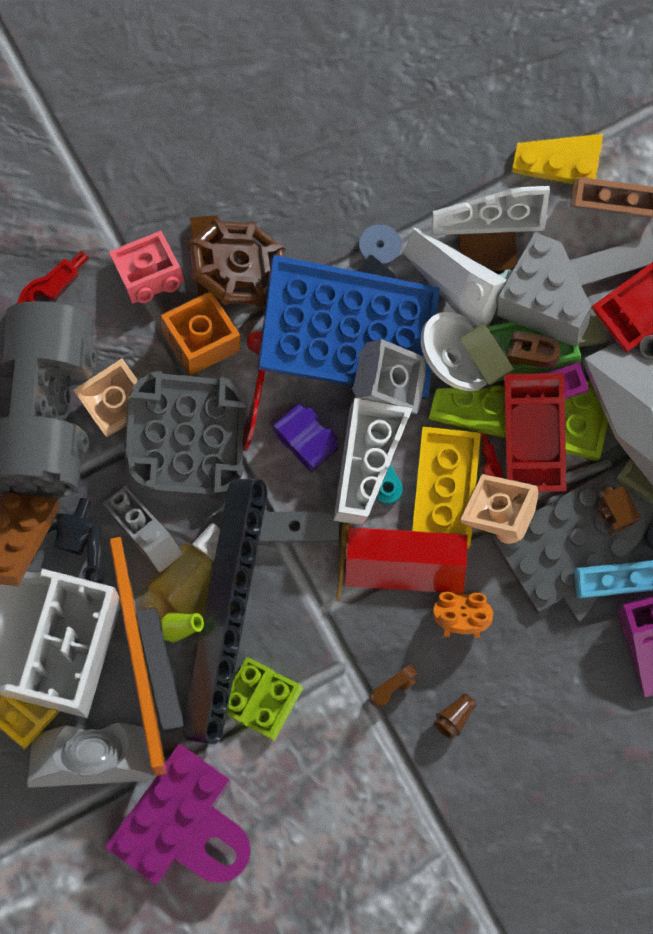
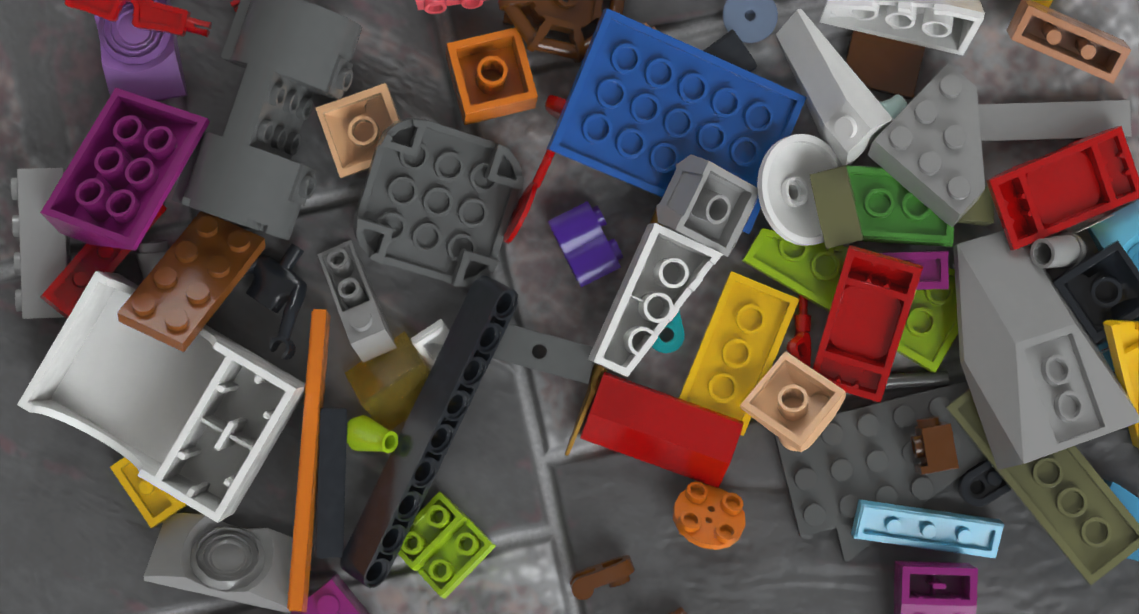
camera: 20 degrees right, 15 degrees up
reddish brown plate [506,331,560,368] -> none

